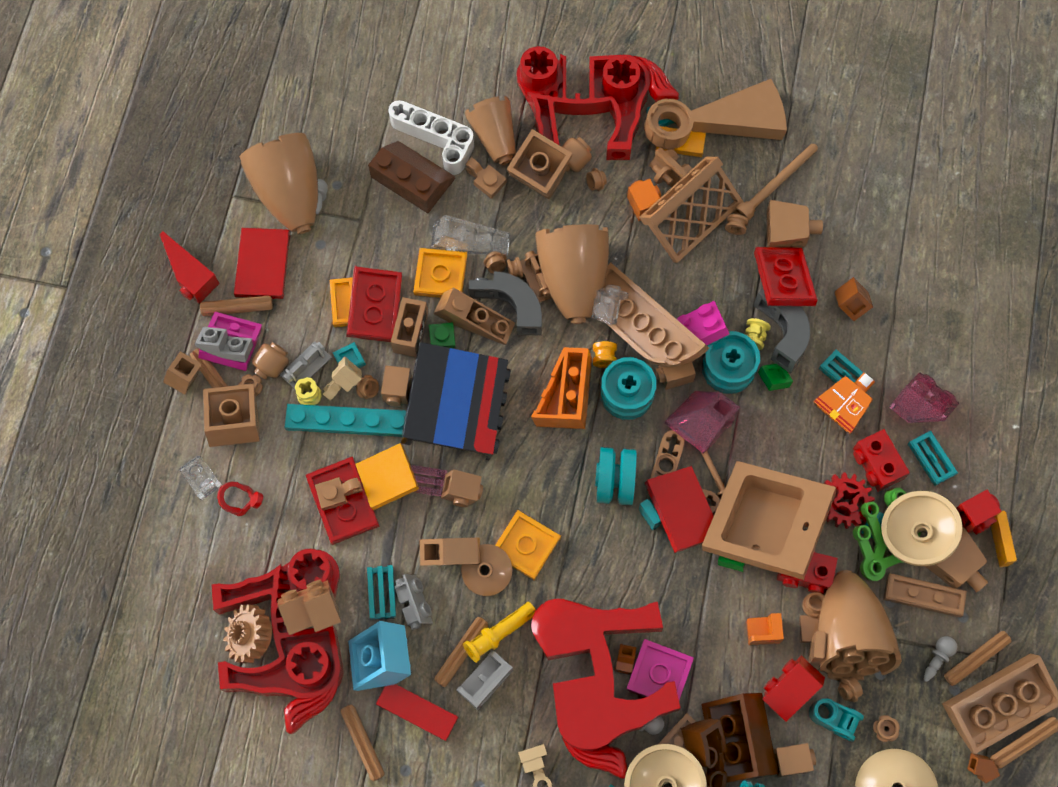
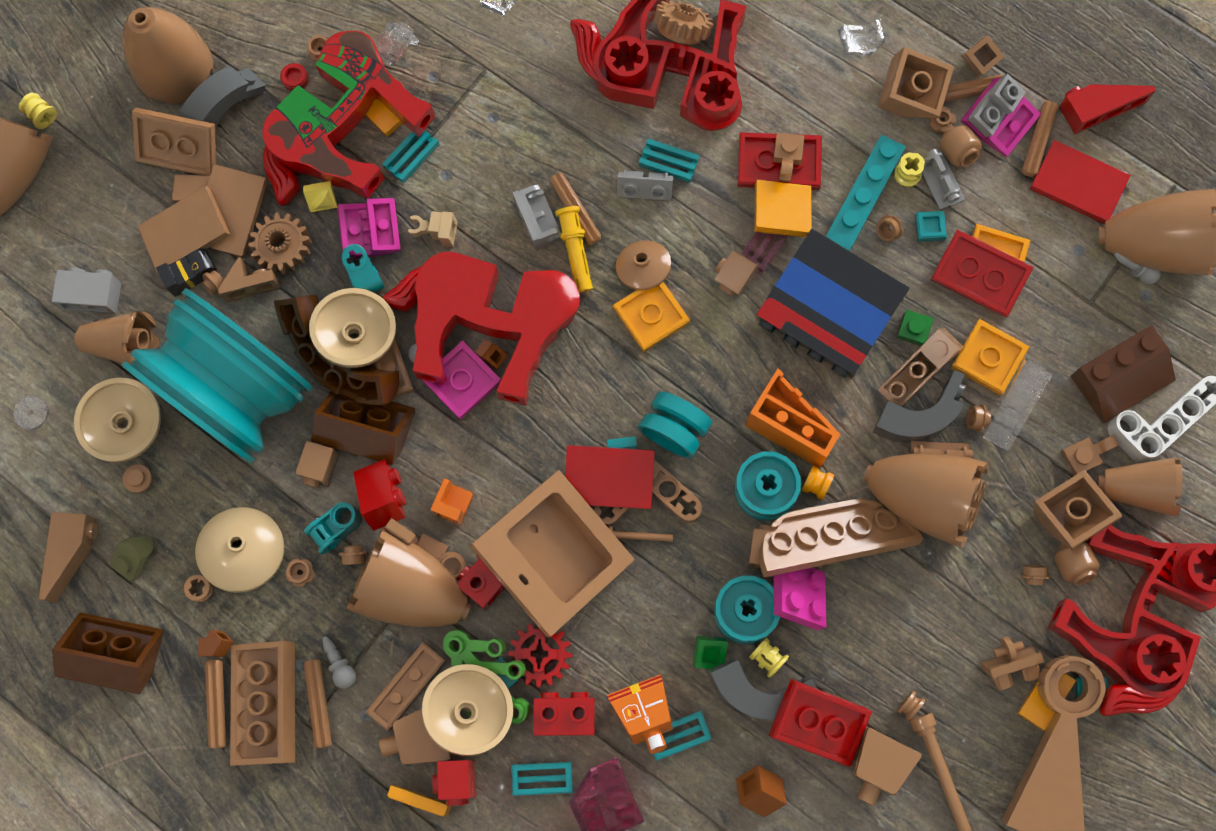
camera: 120 degrees right, 5 degrees up
red piece [217,481,263,516] -> none
medium nougat brick [278,580,341,635] -> none
tan piece [323,357,362,400] -> none
medium nougat axle [340,704,385,781] -> none
medium azure slope [348,621,411,691] -> none
red tile [376,684,459,741] -> none
medium nougat brick [381,365,412,406] -> none
medium nougat brick [391,297,428,357] -> none
medium nougat slope [419,538,480,566] -> none
medium nougat bush [506,257,523,278] -> none
clear bracket [591,285,629,325] -> none
orange brick [627,179,662,221] -> none
medium nougat fence [639,157,743,263] -> none
clear pink slope [664,391,740,454] -> none

